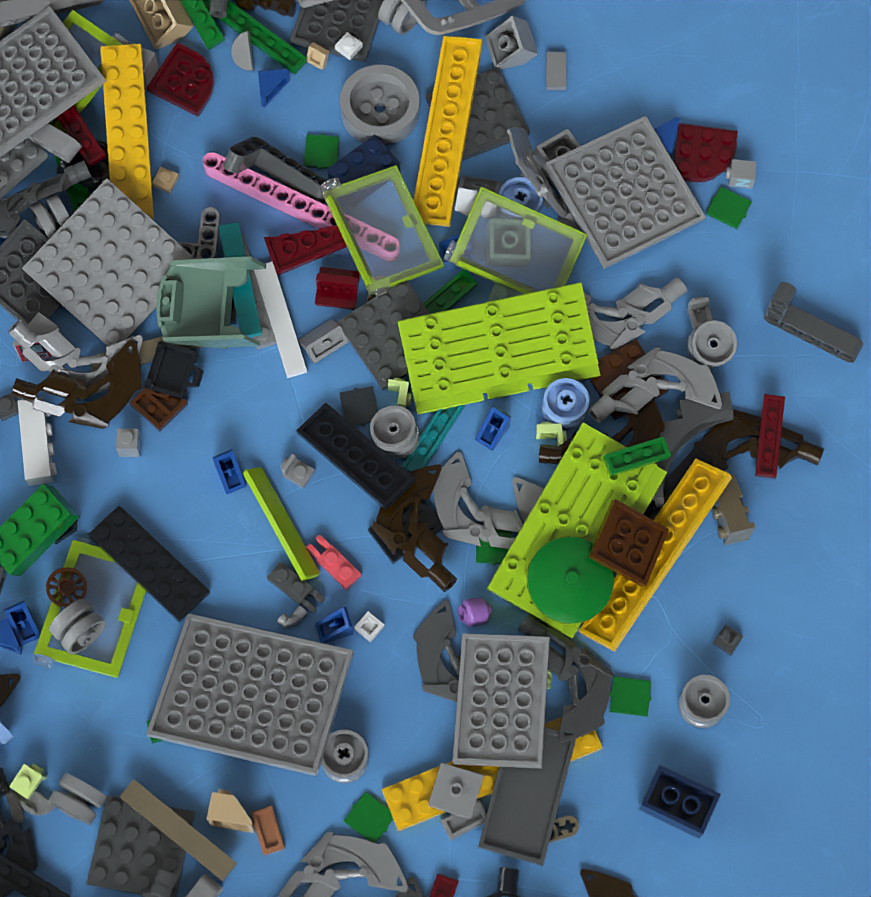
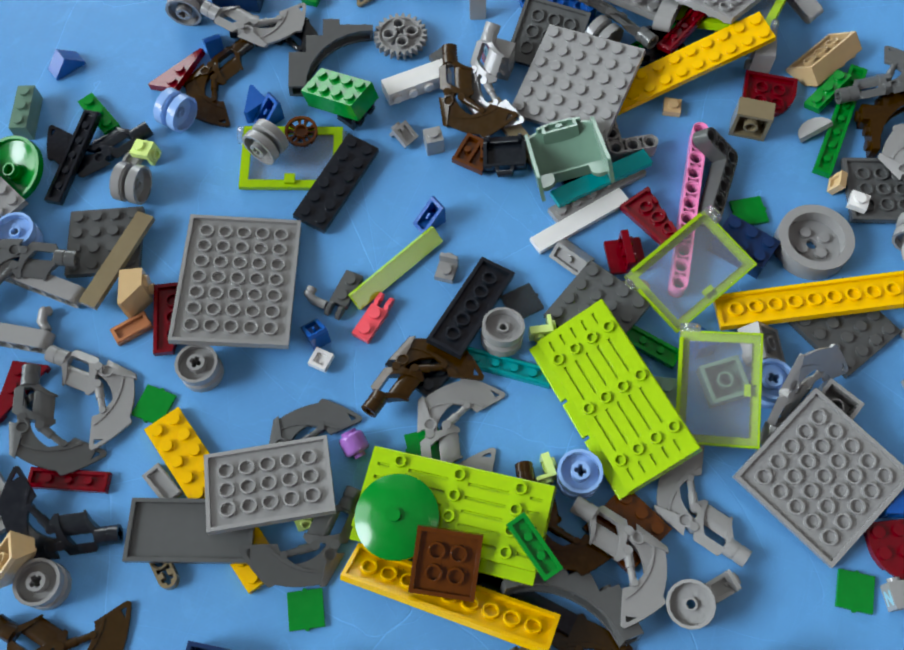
camera: 80 degrees right, 5 degrees down
blue slope [258,69,290,108] -> none
light grey plate [428,763,484,819] -> none
blue slope [475,405,511,451] -> none
none -> dark red wing [153,282,178,356]
none -> light grey bracket [389,120,419,148]
none -> dark tan brick [728,97,776,141]

